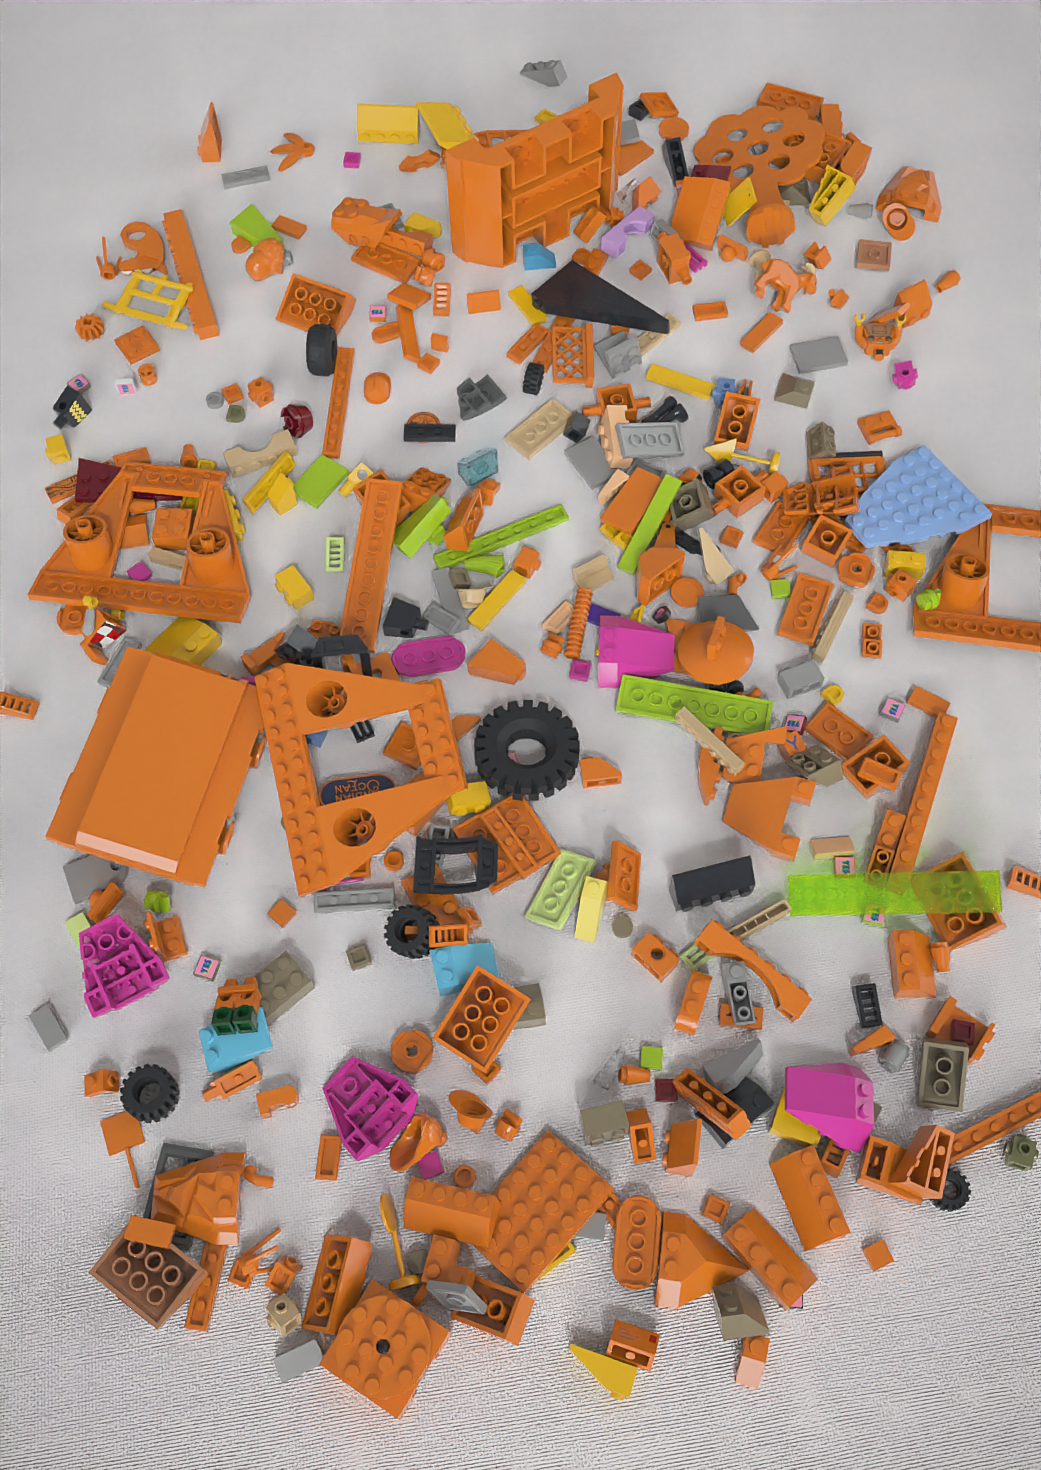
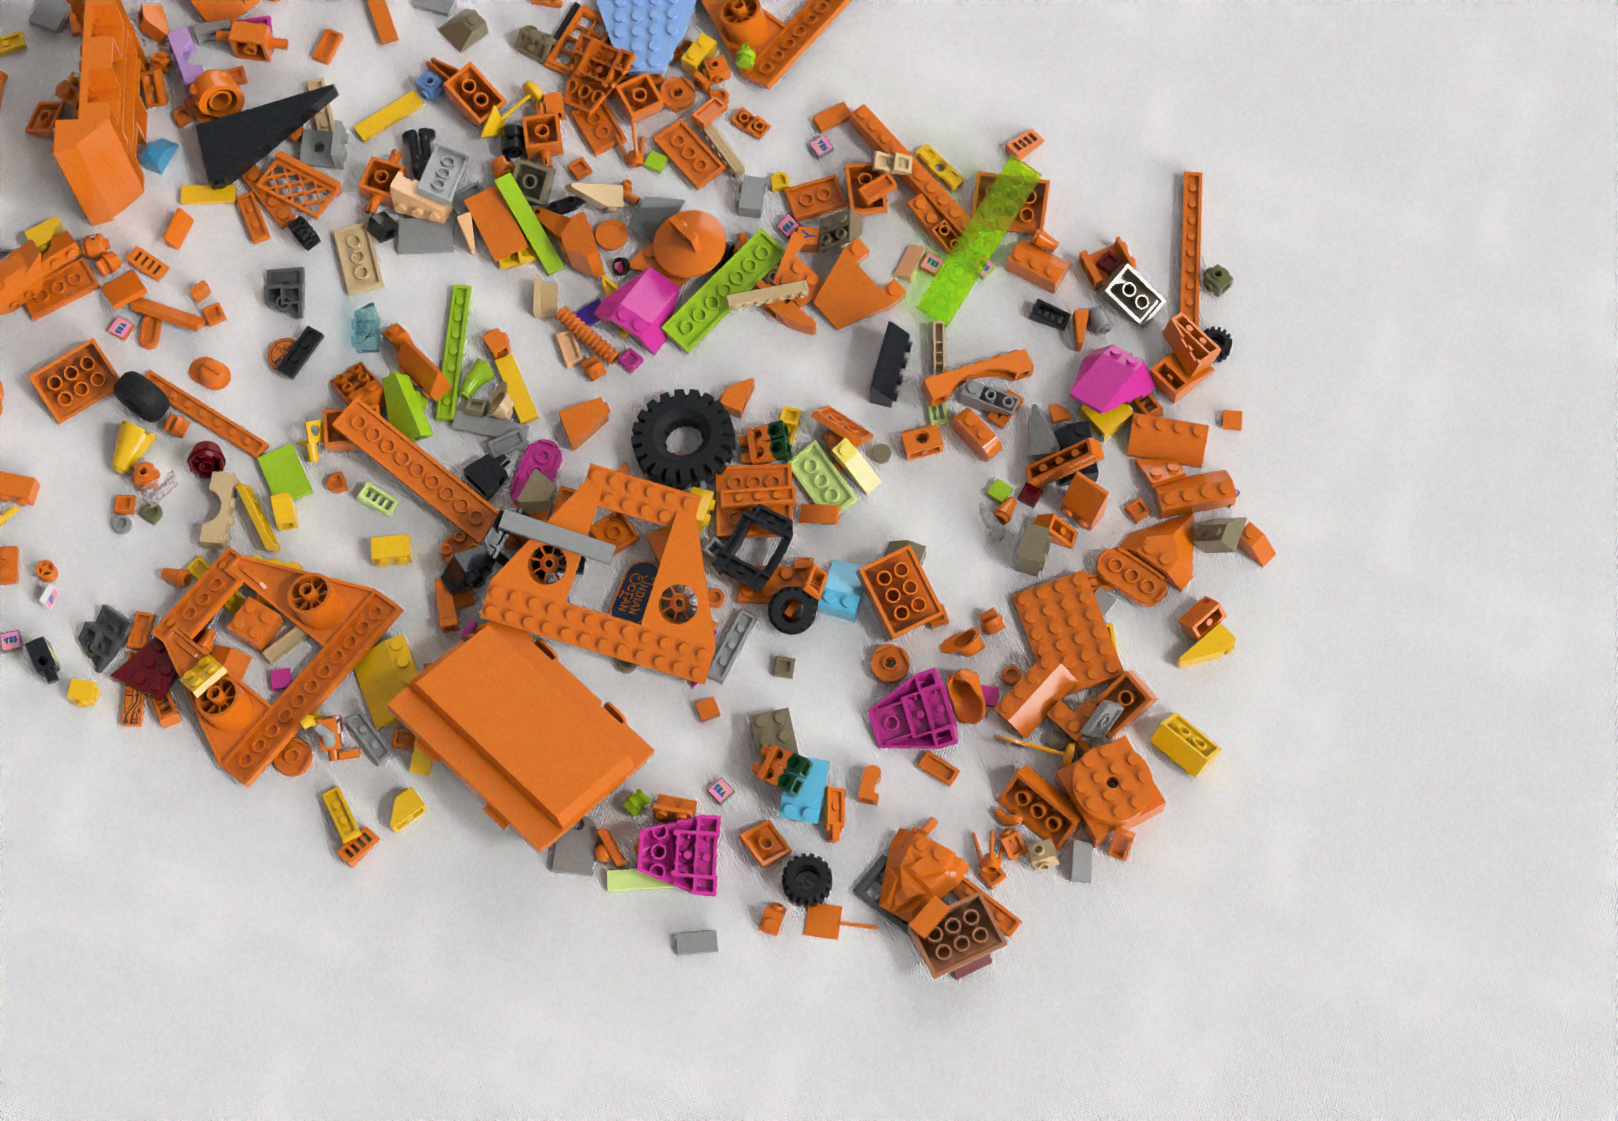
camera: 60 degrees left, 5 degrees up
none -> dark grey slope [78,604,135,673]
none -> yellow cone [111,420,157,475]
none -> clear slope [140,470,178,509]
none -> orange piece [163,413,191,438]
none -> yellow plate [180,654,228,698]
none -> orange piece [188,69,245,118]
none -> yellow tile [321,786,362,844]
none -> orange tile [326,471,348,494]
none -> yellow slope [390,787,428,833]
none -> light grey tile [498,509,616,565]
none -> dark tan slope [516,469,559,515]
none -> orange tile [690,95,728,129]
none -> orange tile [693,70,711,94]
none -> hips [738,420,793,465]
none -> orange slope [738,820,792,868]
none -> yellow slope [779,406,802,449]
none -> orange slope [799,504,840,525]
none -> tan slope [872,151,913,175]
none -> yellow piece [916,144,964,192]
none -> orange arm [993,807,1023,827]
none -> orange tile [1048,404,1071,424]
none -> orange tile [1107,827,1136,861]
none -> orange wing [1134,459,1186,488]
none -> yellow slope [1150,712,1222,778]

